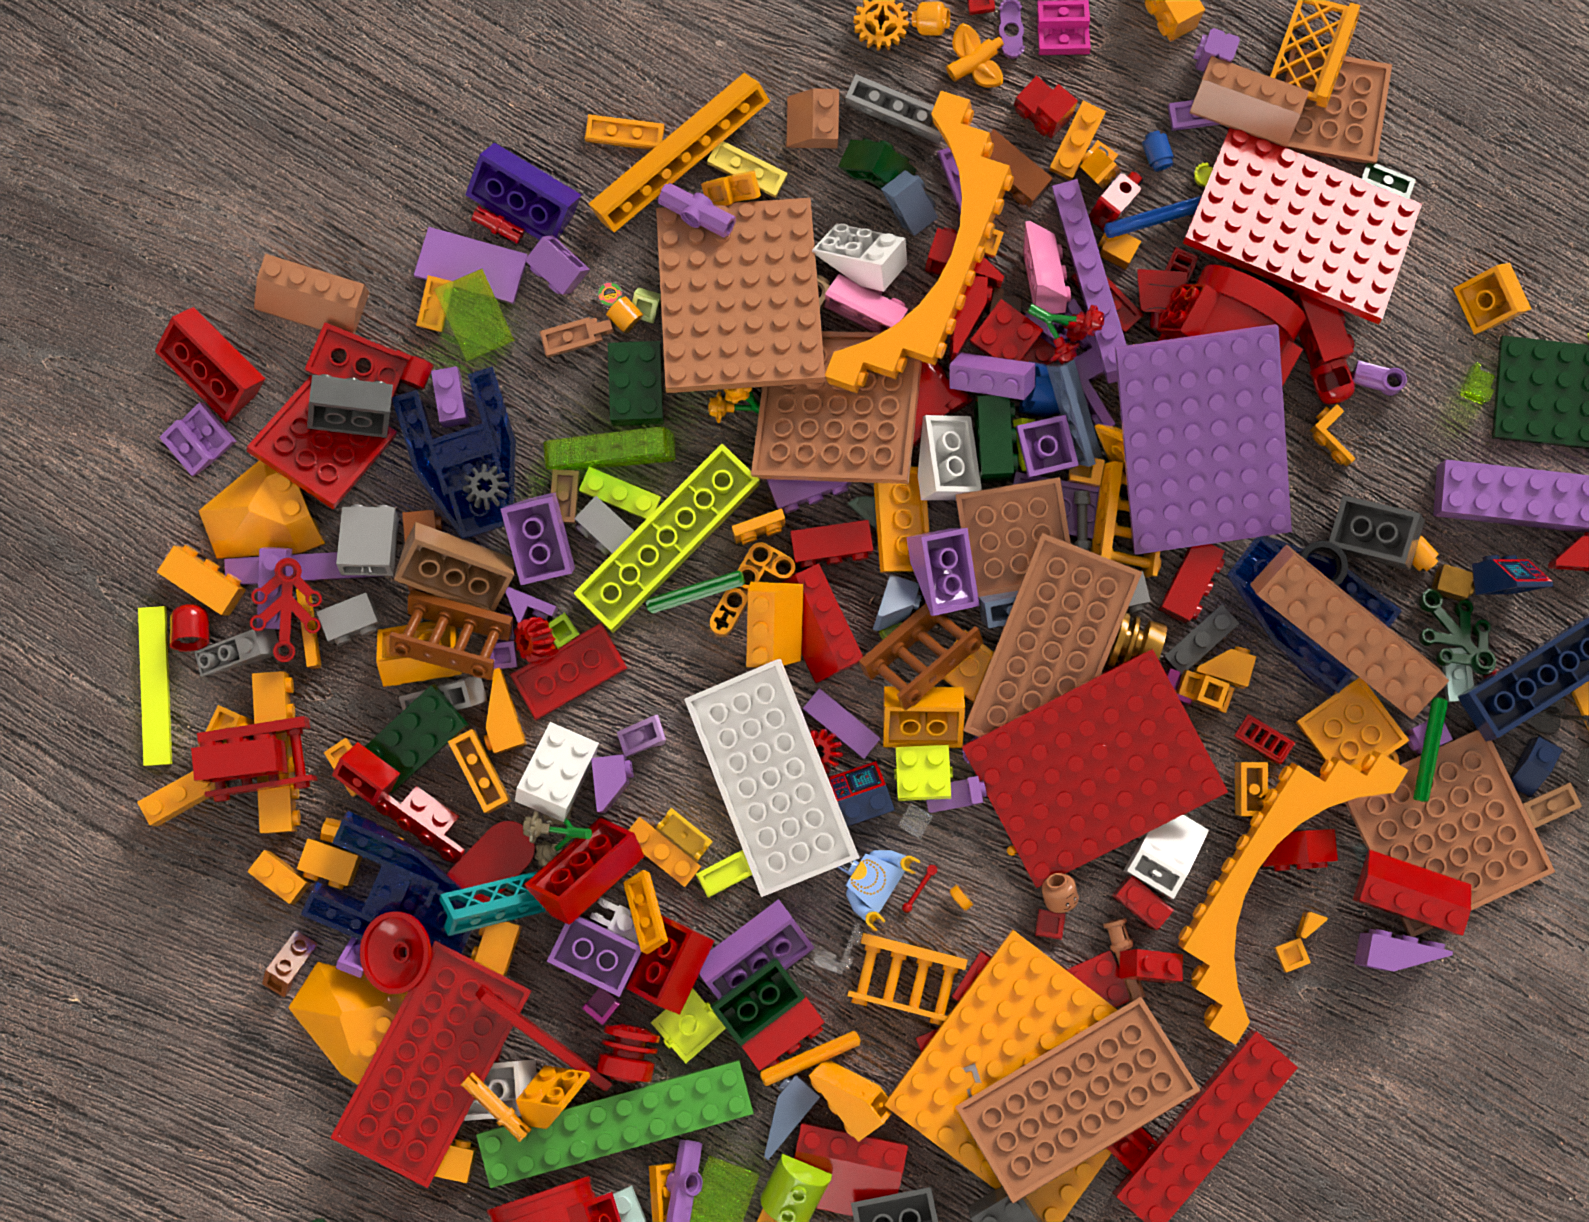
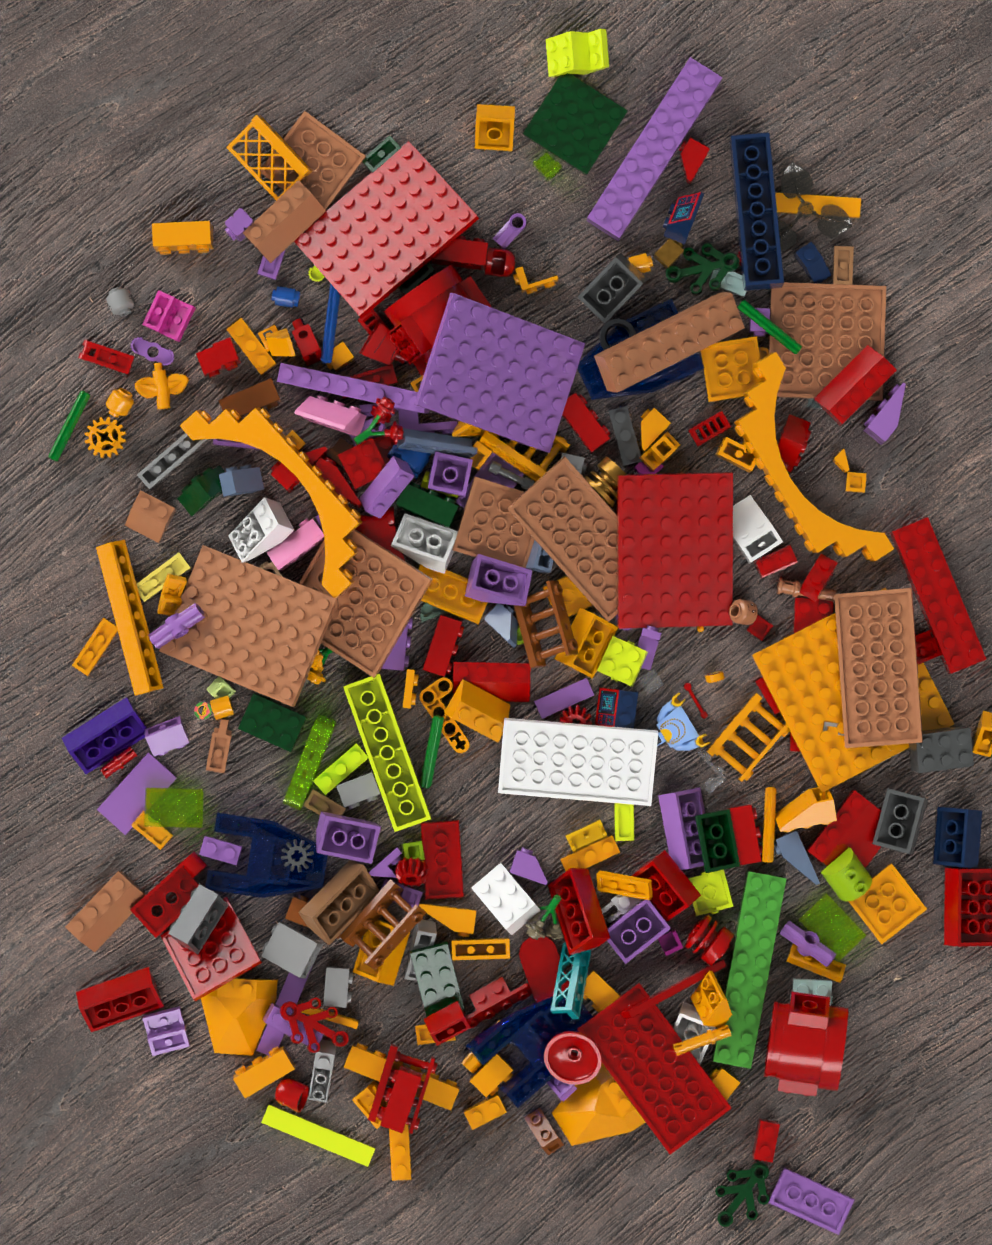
camera: 65 degrees left, 5 degrees up
lavender slope [617,715,666,757] -> none

